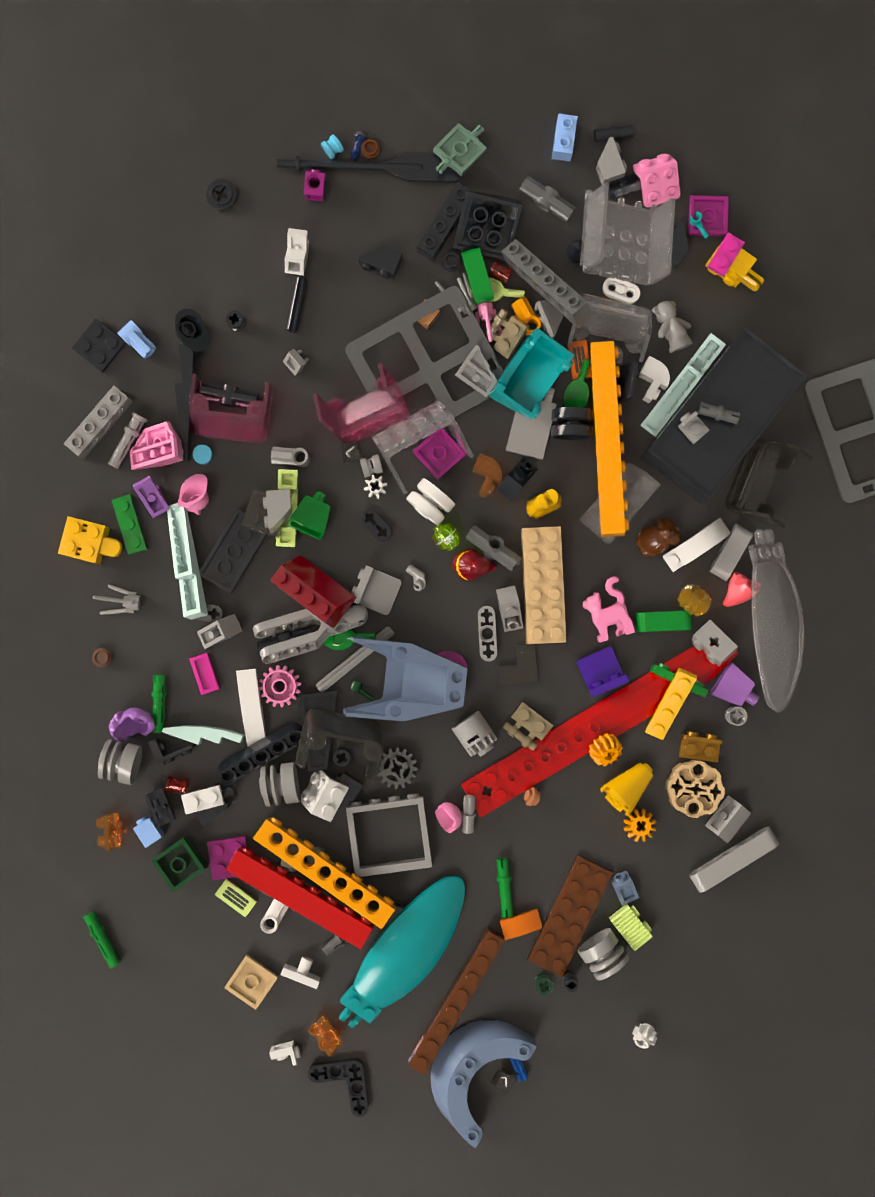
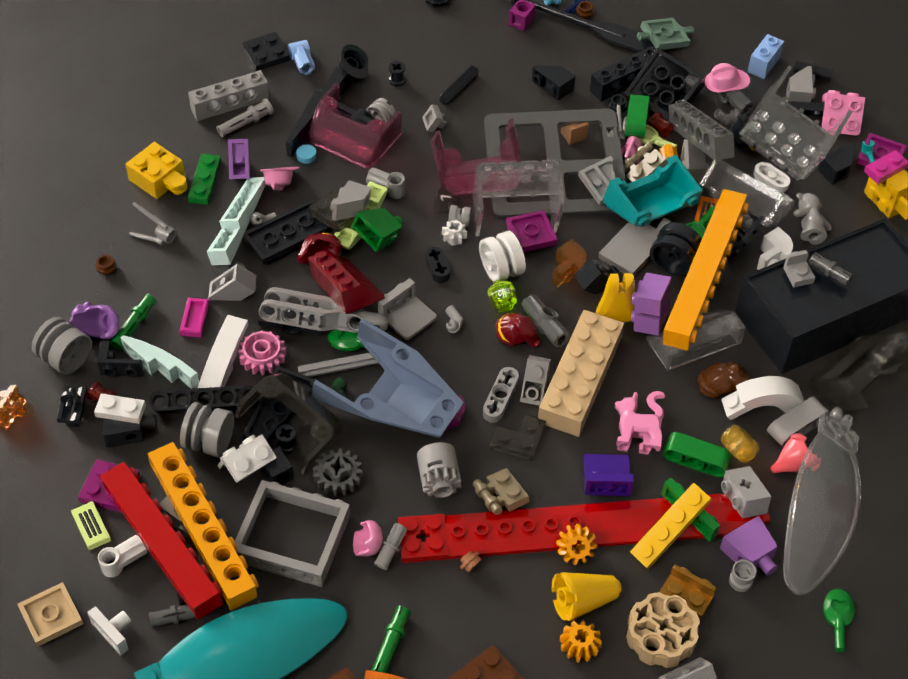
camera: 25 degrees right, 35 degrees down
bright pink wedge [130,422,183,470] -> none
light blue brick [133,816,165,848] -> none
dark green brick [151,835,209,892] -> none
white brick [285,228,309,276] -> none
none -> light grey arm [250,212,277,226]
none -> dark red hair [297,232,343,264]
none -> light grey wheel [366,98,396,127]
none -> medium lavender piece [631,273,671,336]
none -> bright pink piece [705,63,750,93]
none -> clear arm [714,109,741,125]
none -> green piece [823,589,855,652]

